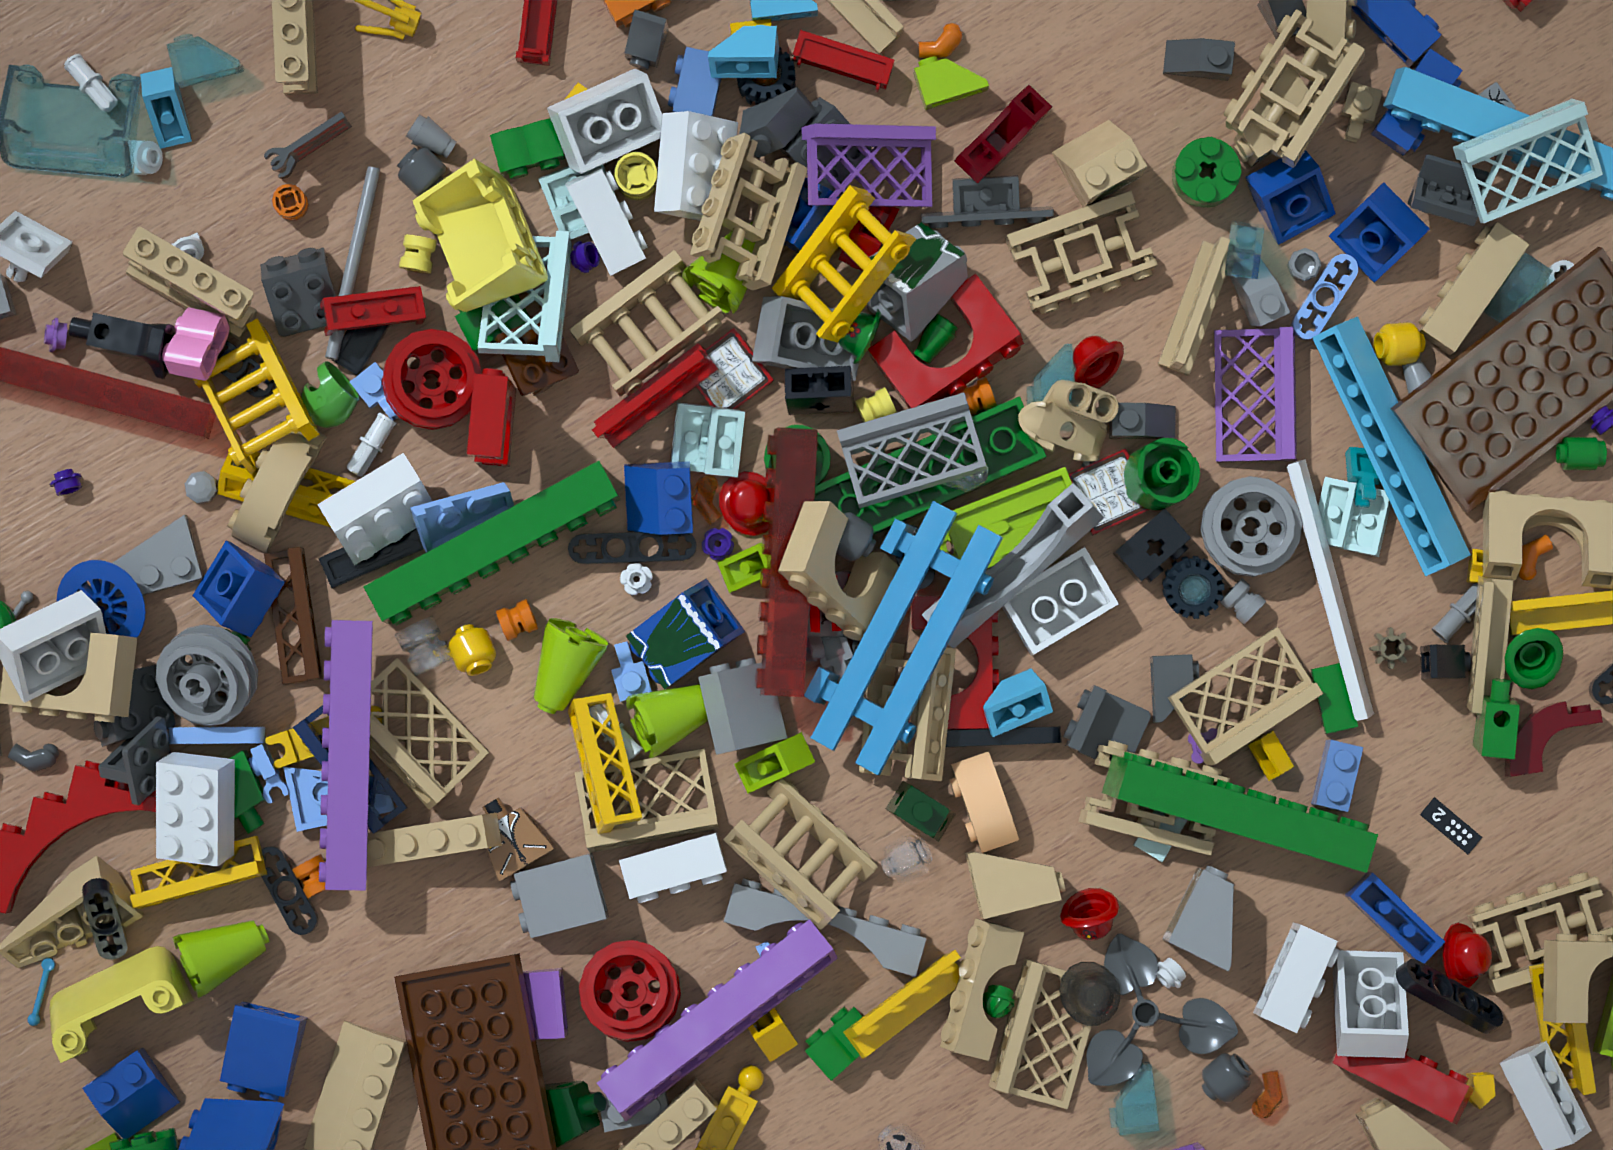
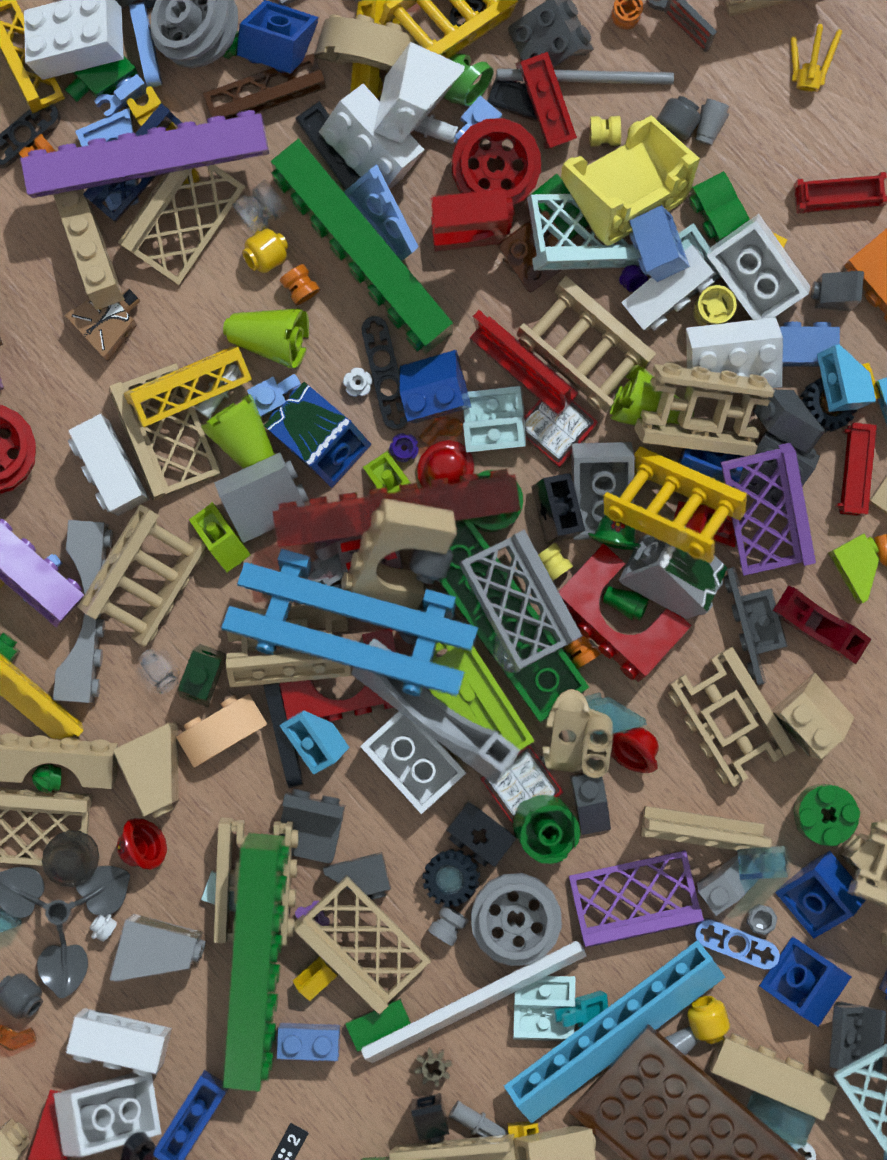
camera: 80 degrees right, 0 degrees up
light grey slope [510,853,609,938] -> none
none -> white slope [374,42,465,143]
none -> medium blue brick [629,205,690,282]

